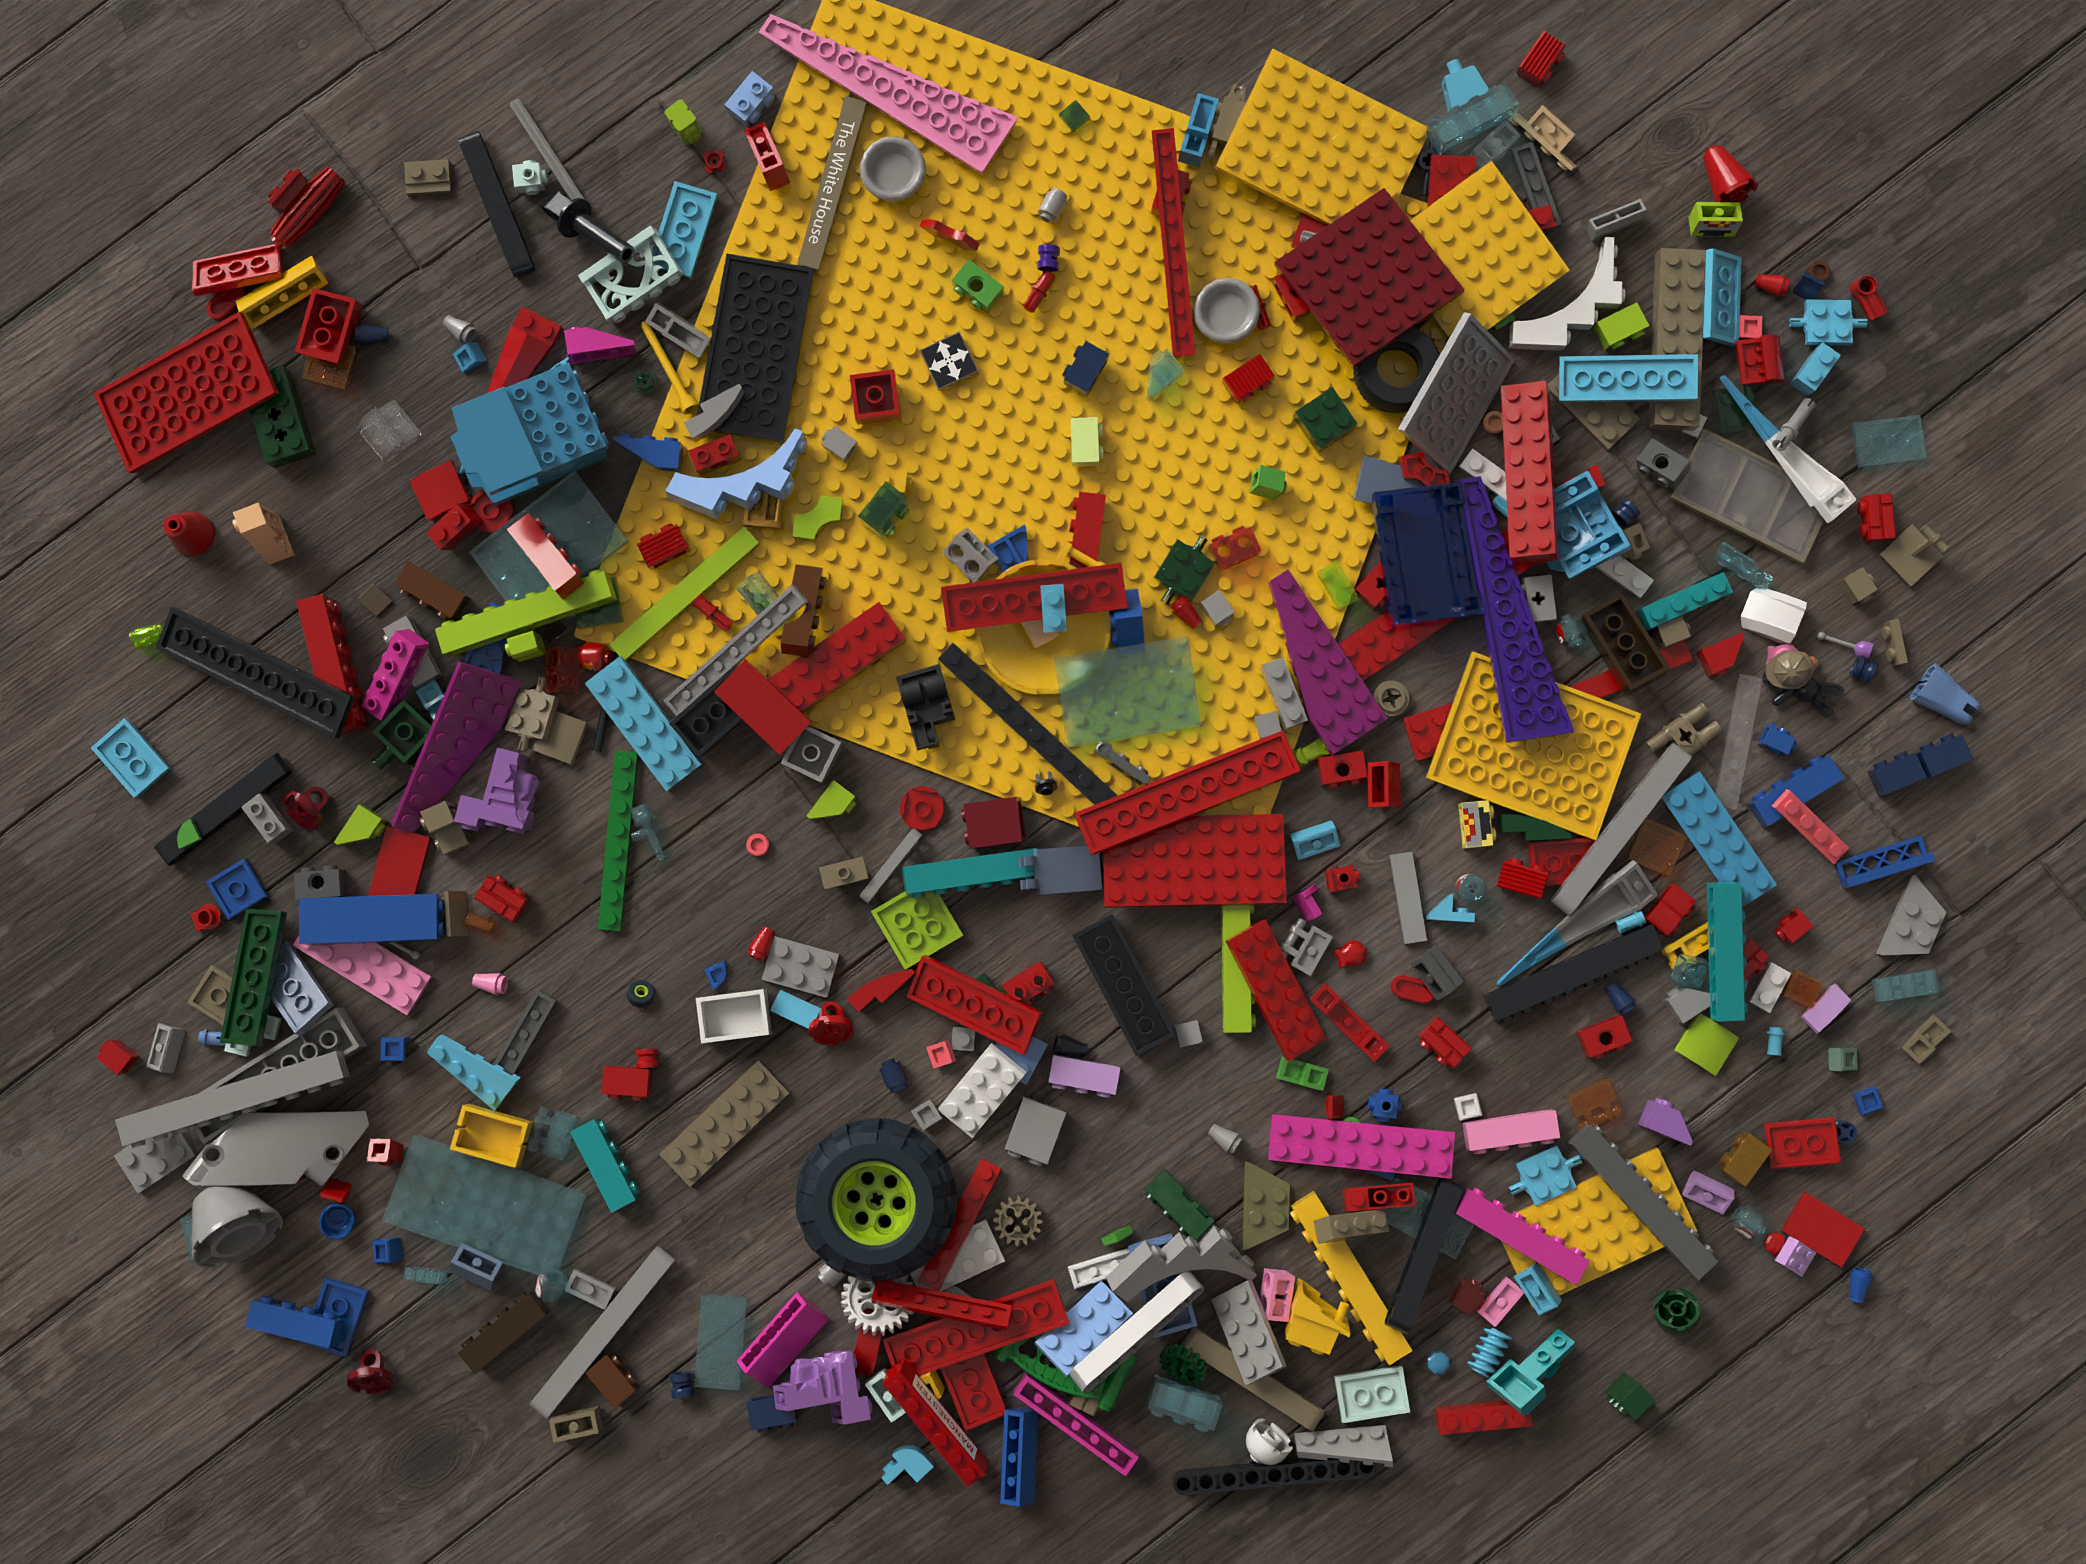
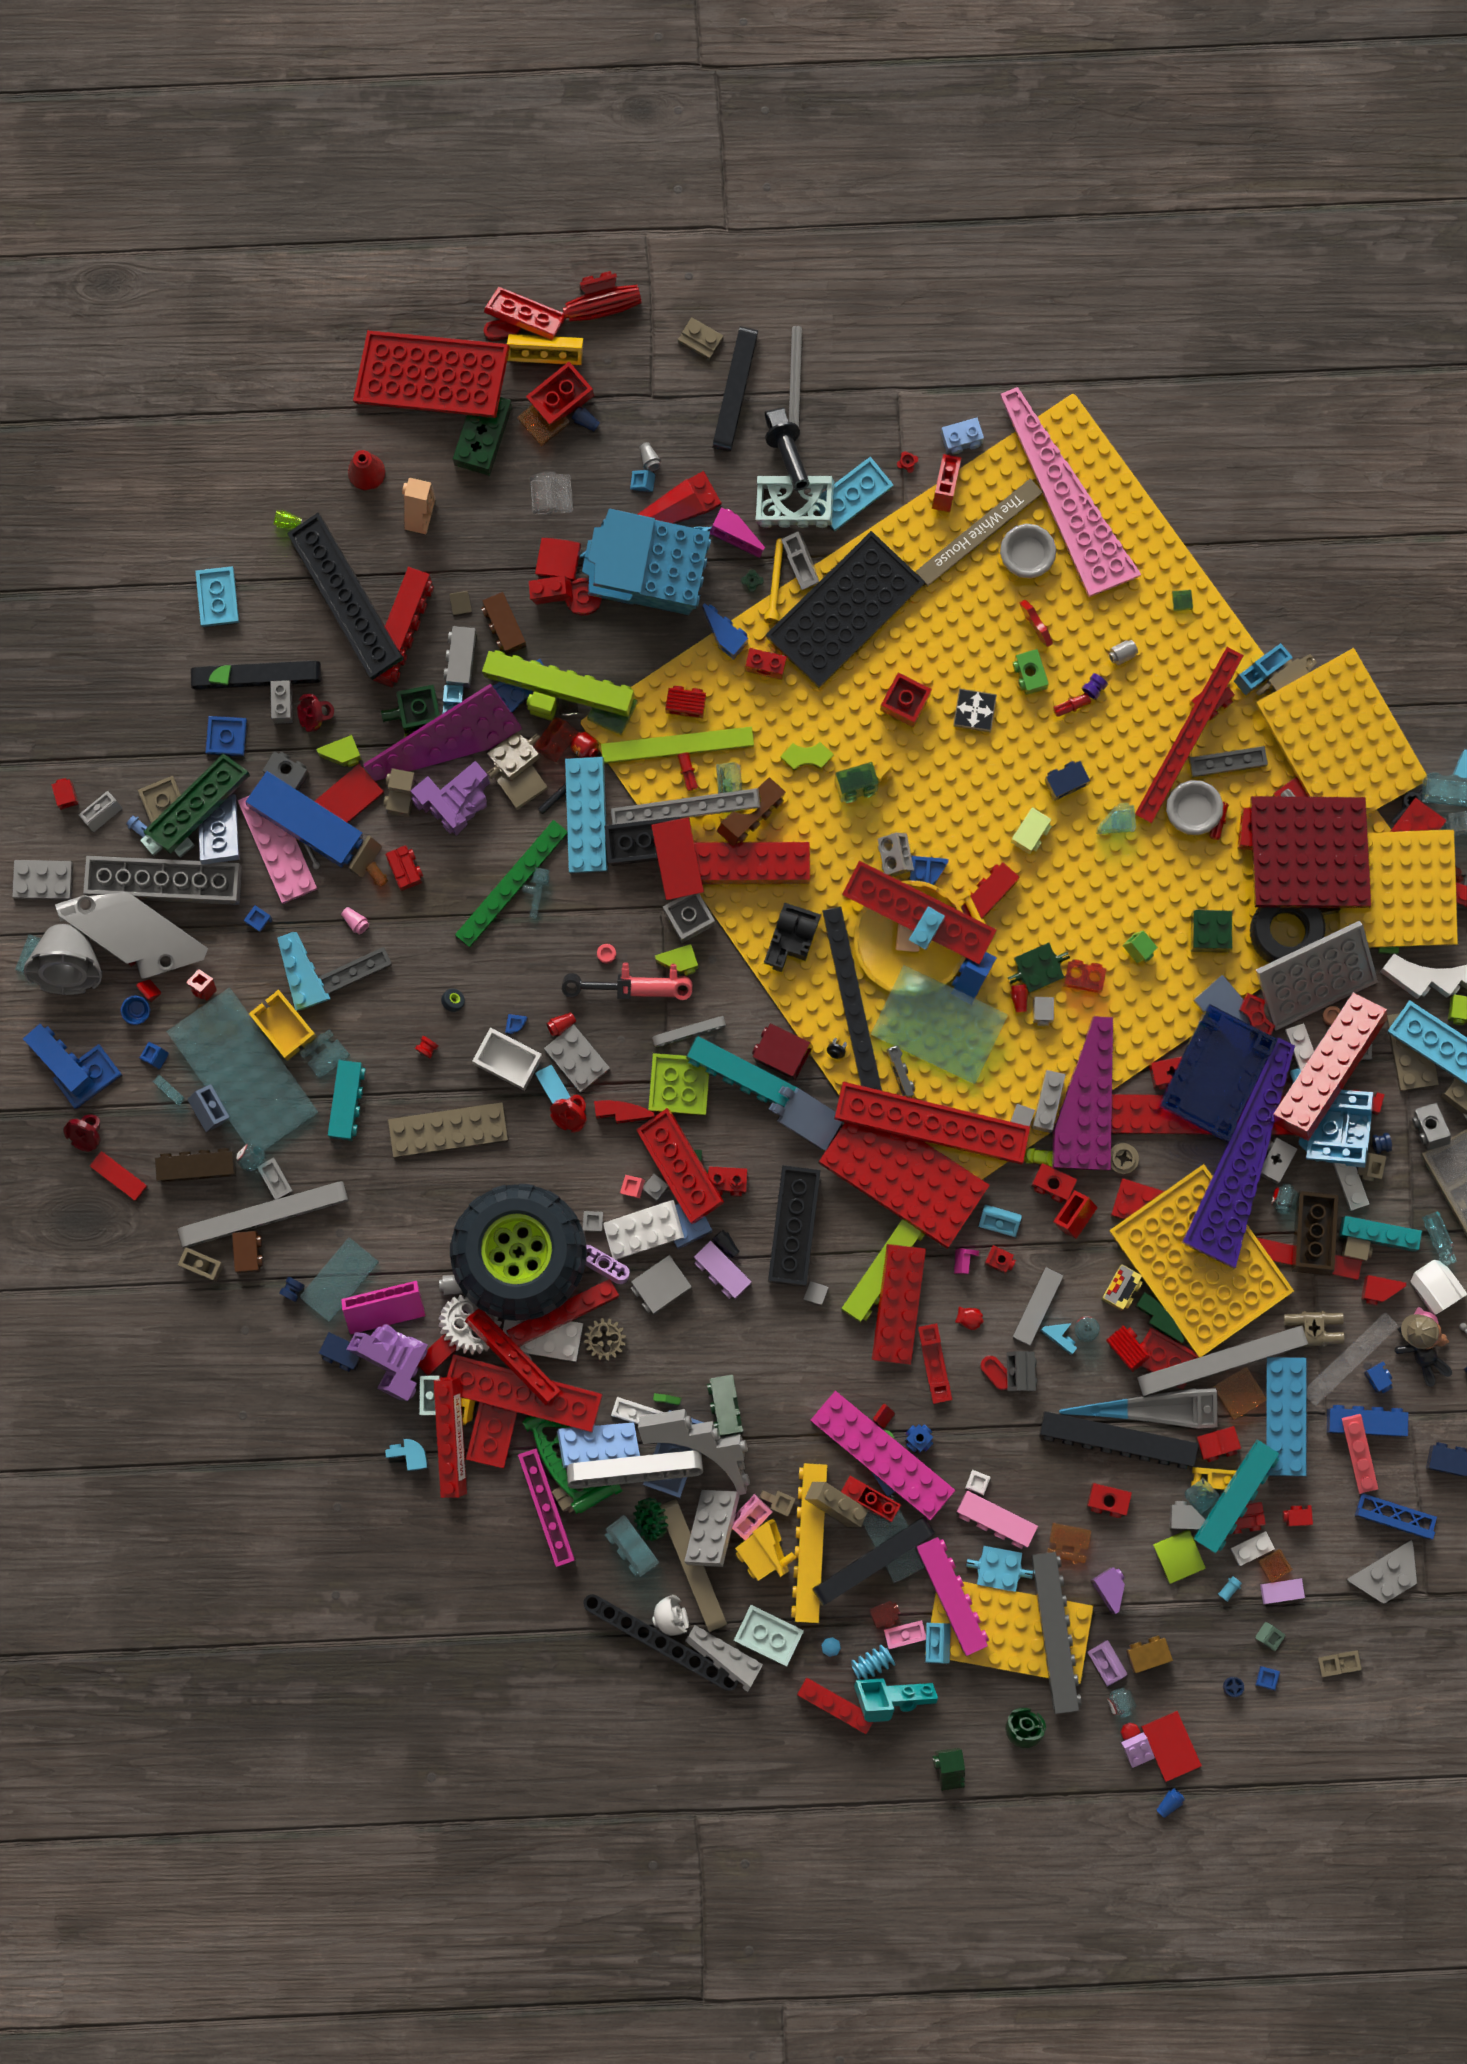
camera: 30 degrees right, 5 degrees down
light grey brick [115,1050,350,1148] -> none
red animal [190,903,221,932] -> none
dark pink brick [362,629,429,721] -> none
clear light blue plate [469,470,629,601] -> none
brick [507,513,584,600] -> none
light aqua brick [512,160,548,195] -> none
red brick [601,1065,652,1101] -> none
lime brick [664,100,702,145] -> none
light blue arch [665,429,807,519] -> none
light grey slope [684,384,744,443] -> none
pearl gold plate [743,492,784,530] -> none
dark tan brick [819,856,869,890] -> none
light grey brick [822,426,858,463] -> none
dark blue brick [879,1058,908,1093] -> none
red tile [900,786,945,831] -> none
blue brick [1000,1407,1038,1507] -> none
light grey cone [1207,1123,1242,1154] -> none
red brick [1222,354,1275,404] -> none
olive wing [1242,1161,1290,1250] -> none
bright green slope [1276,1056,1329,1091] -> none
light grey plate [1280,918,1332,976] -> none
clear neon green plate [1317,560,1359,610] -> none
red brick [1418,1016,1471,1068] -> none
dark blue cone [1605,982,1637,1016] -> none
medium azure pin [1615,911,1646,934] -> none
red tile [1764,1117,1841,1169] -> none
clear light blue beam [1871,969,1941,1002] -> none
none -> red tile [90,1151,147,1201]
none -> coral piece [562,962,693,1000]
none -> lavender beam [585,1245,630,1284]
none -> dark tan plate [759,1491,796,1517]
none -> dark grey plate [1189,746,1268,778]

